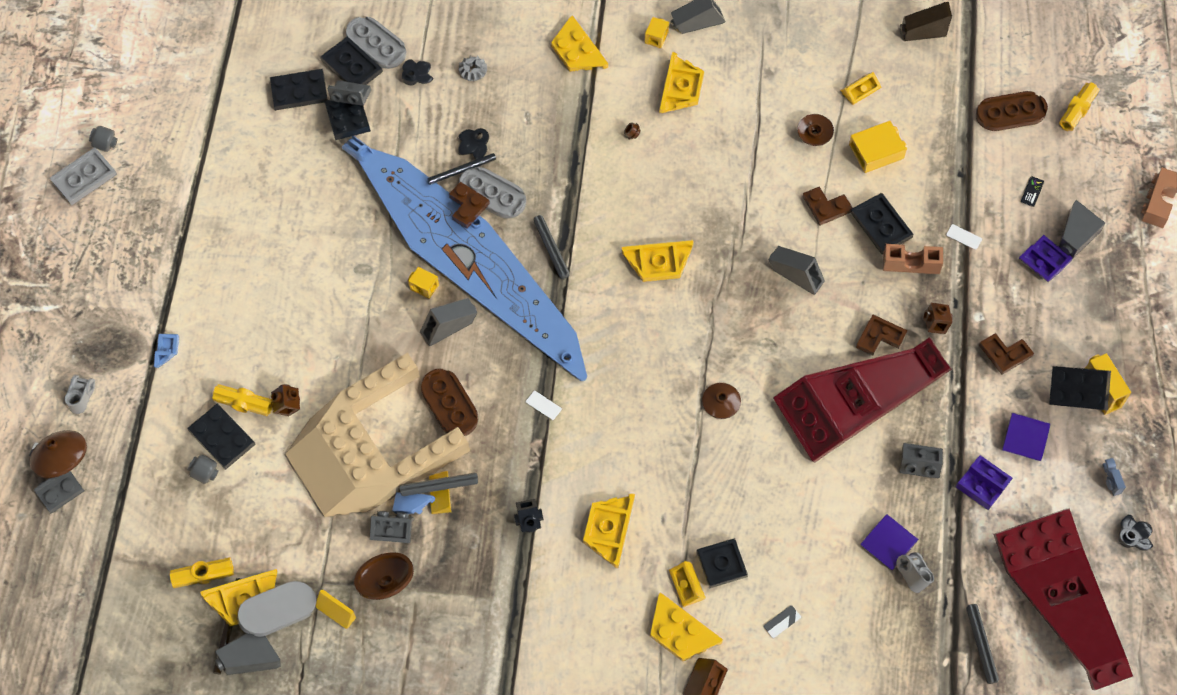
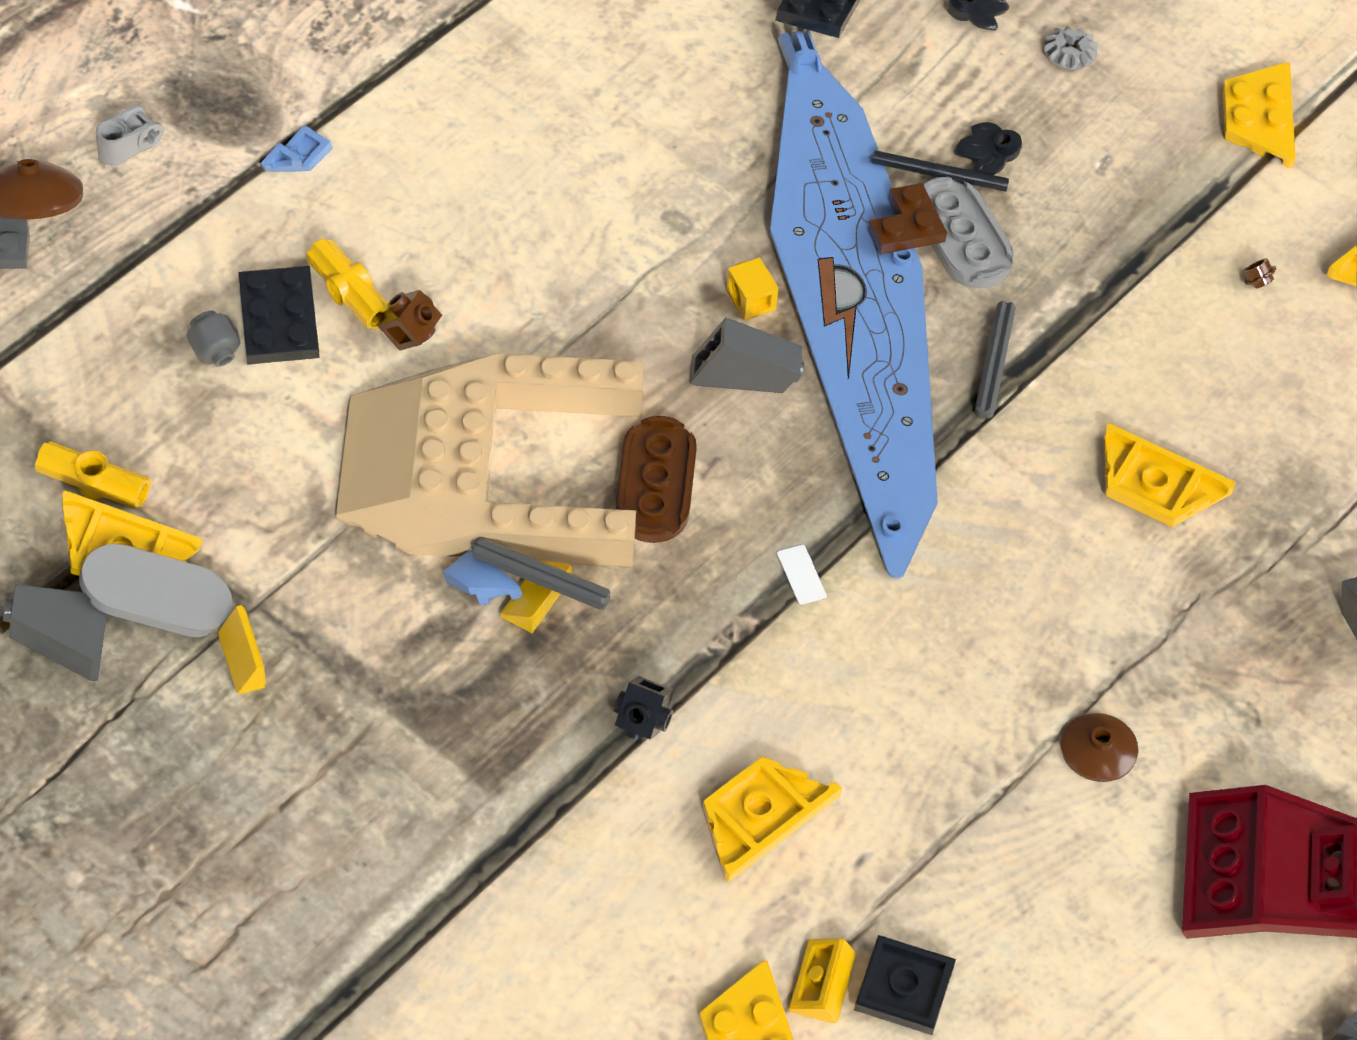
camera: 30 degrees right, 10 degrees down
reddish brown dish [354,552,414,600] -> none
dark grey bracket [370,511,414,543] -> none

